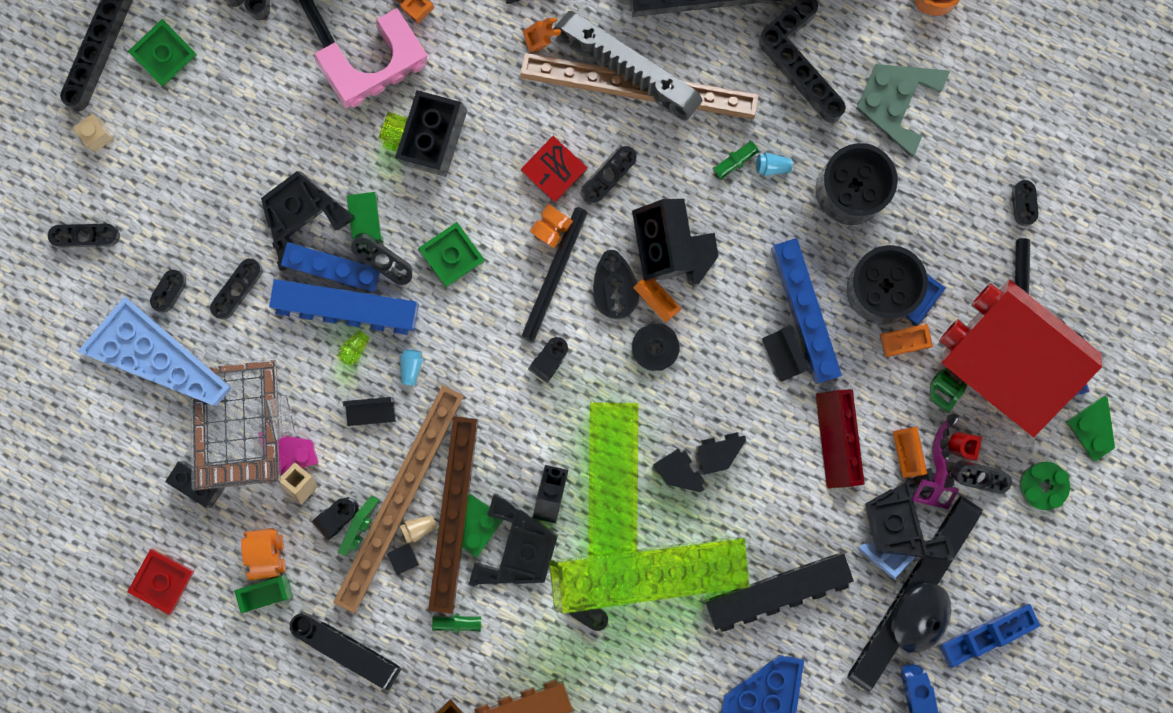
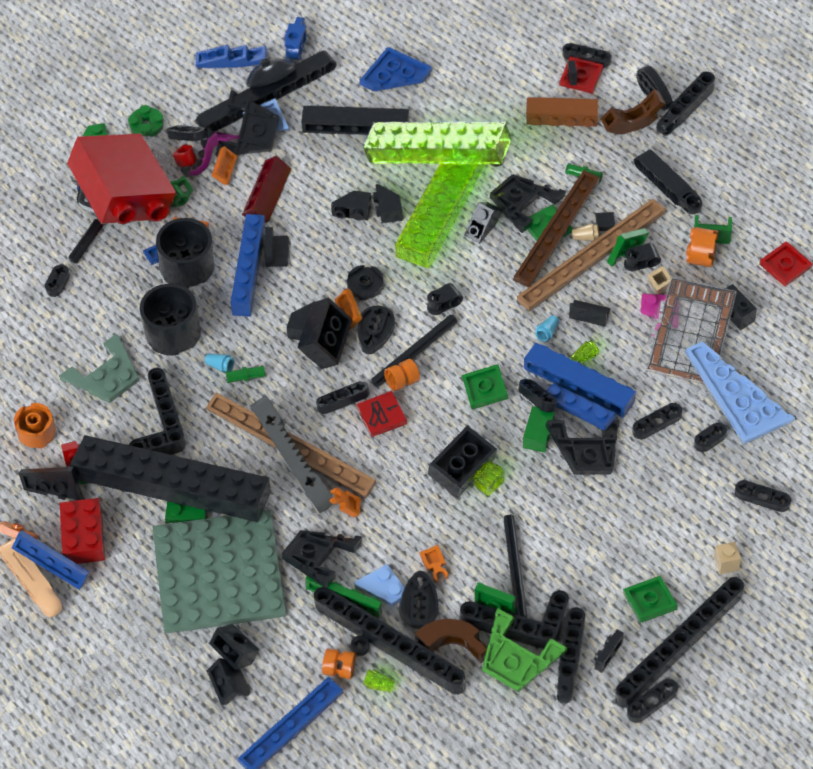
camera: 155 degrees left, 30 degrees down
bright pink arch [315,8,428,109] -> none

